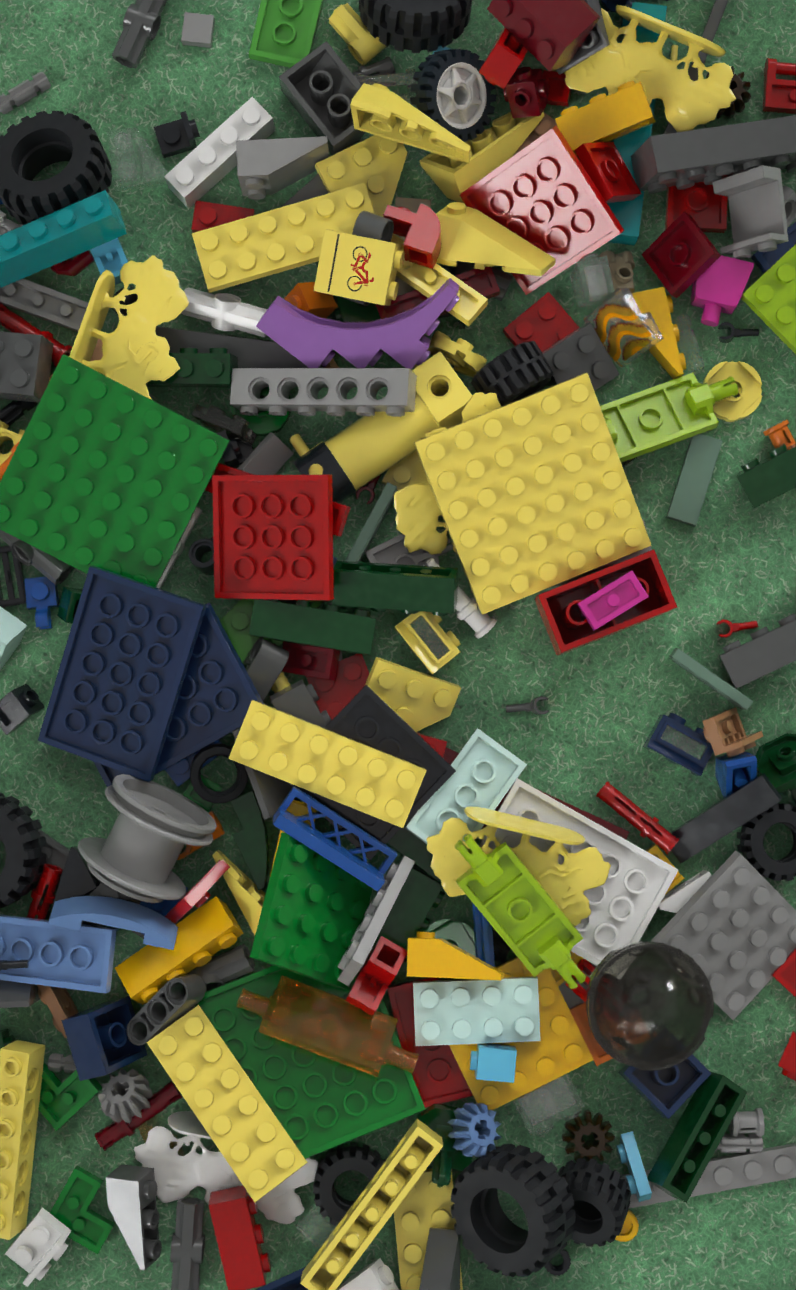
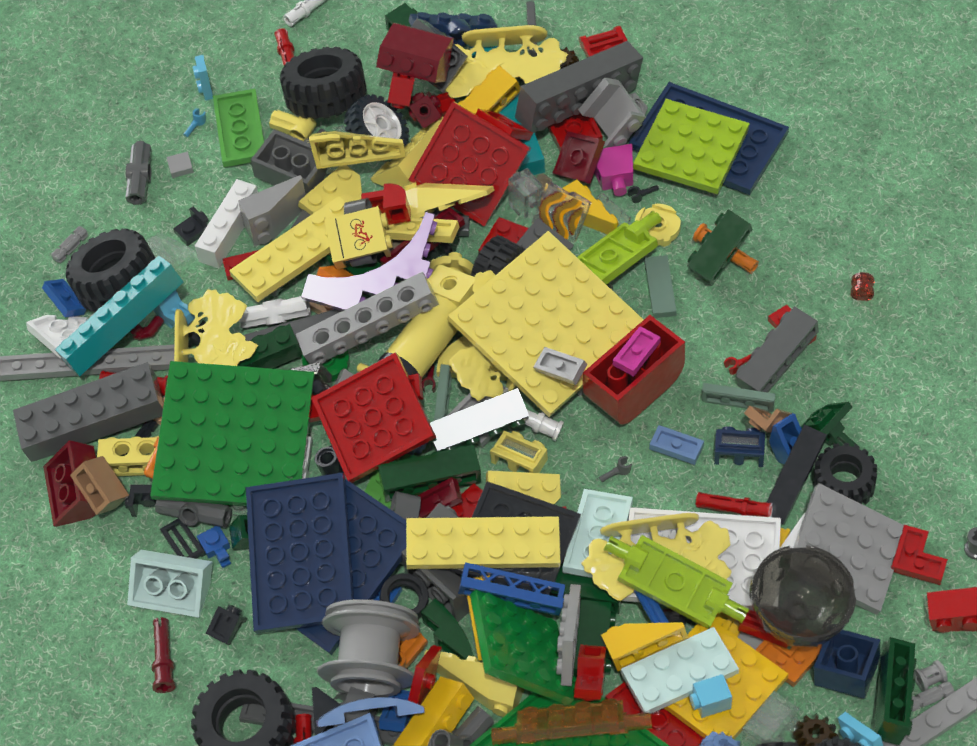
camera: 15 degrees left, 30 degrees down
none -> light grey plate [533,347,587,385]
none -> medium blue plate [649,425,704,465]

